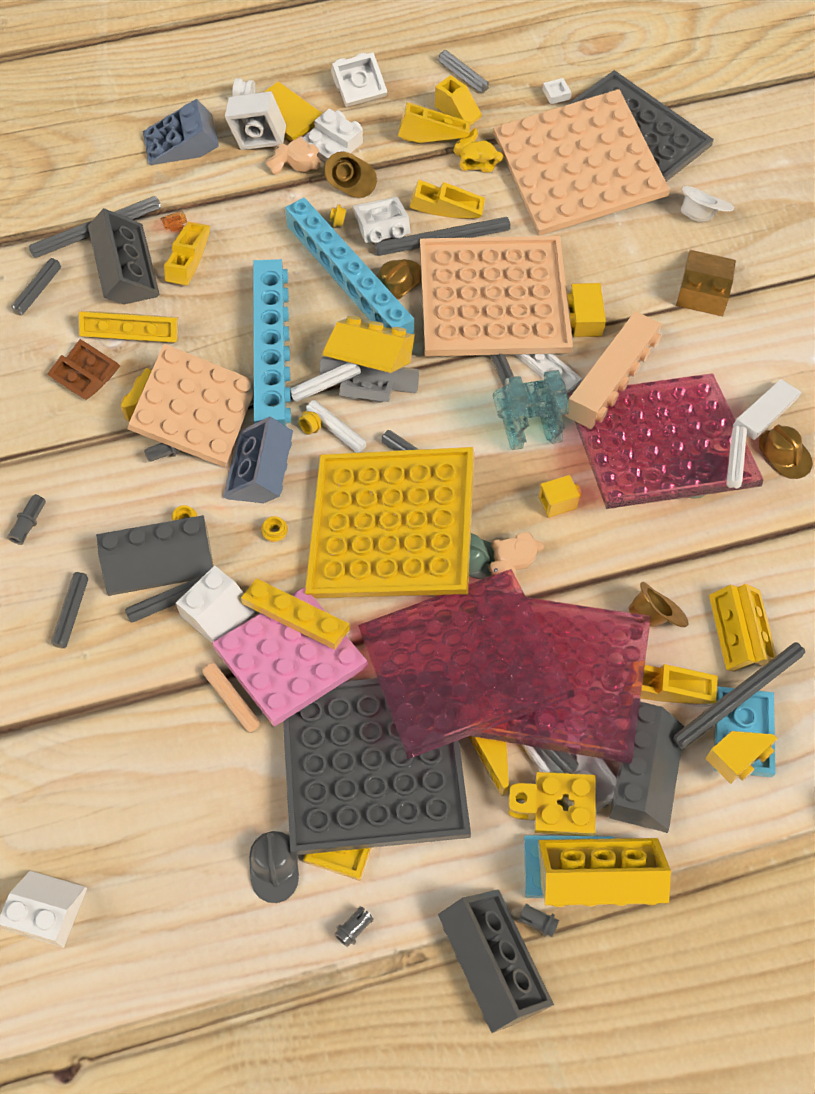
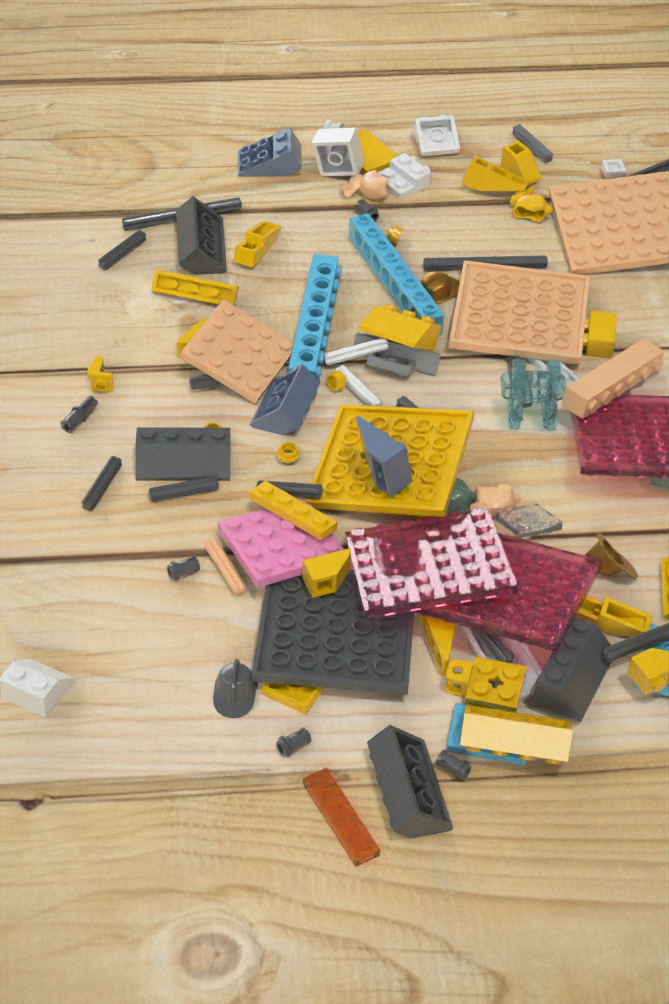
camera: 10 degrees right, 15 degrees down
dark orange slope [47,339,120,400] -> none
clear orange plate [160,211,188,232] -> none
white slope [176,566,257,643] -> none
pearl gold piece [324,151,377,198] -> none
white plate [353,197,410,243] -> none
yellow slope [409,179,485,219] -> none
yellow brick [538,475,581,518] -> none
none -> yellow bracket [87,356,114,392]
none -> dark grey pin [167,556,200,580]
none -> dark grey axle [256,480,323,498]
none -> yellow slope [302,549,351,598]
none -> clear orange plate [303,768,380,867]
none -> dark grey pin [355,199,379,222]
none -> sand blue slope [356,416,413,497]
none -> clear plate [495,503,563,539]

